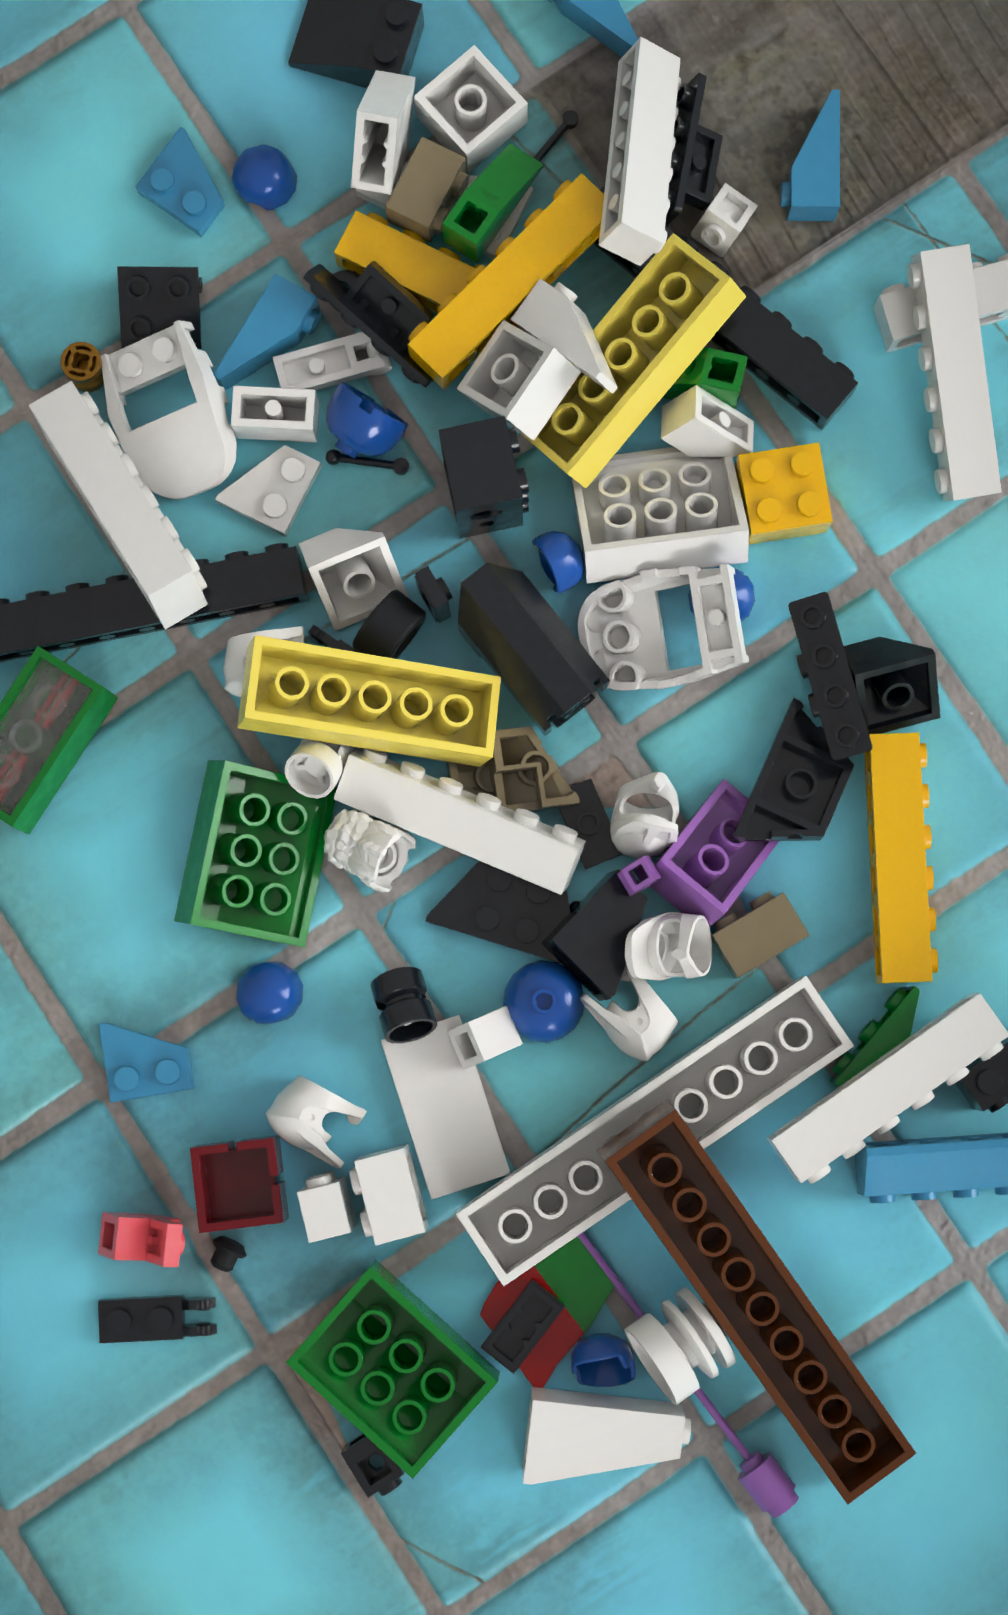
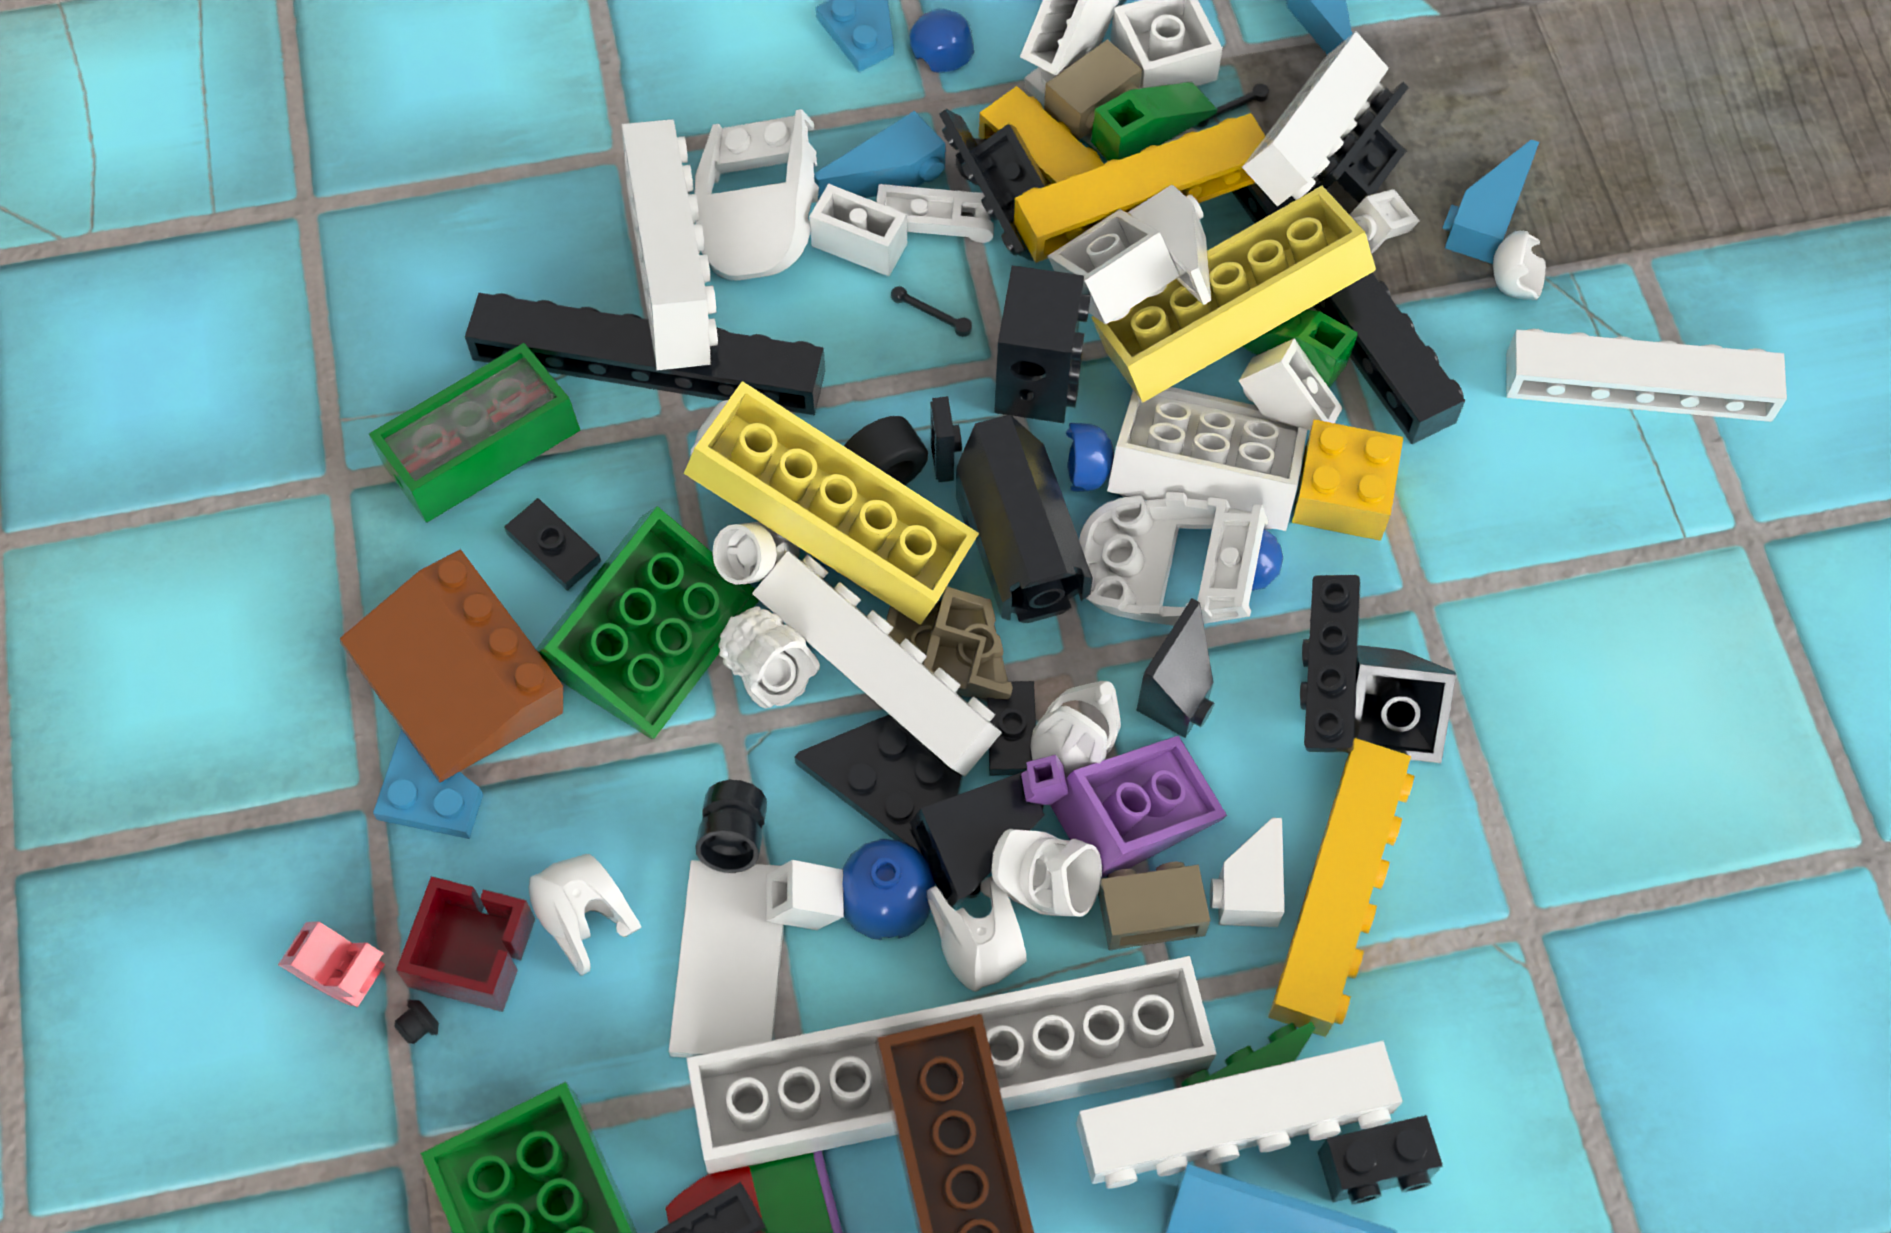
camera: 15 degrees right, 20 degrees down
pearl gold wheel [60,342,104,392] -> none
black hinge [98,1295,217,1343] -> none
black hinge [117,266,203,349] -> none
white wing [215,445,322,537] -> none
blue hair [236,961,303,1024] -> none
white brick [297,1171,357,1243] -> none
white slope [298,528,409,631] -> none
blue cylinder [326,382,409,459] -> none
white brick [349,1143,429,1246] -> none
black wing [731,698,854,841] -> none
white brick [907,244,1002,501] -> none
none -> dark orange slope [339,549,563,782]
none -> black plate [504,498,601,591]
none -> slope [1136,598,1215,738]
none -> white slope [1210,818,1284,927]
none -> white hair [1493,231,1546,300]

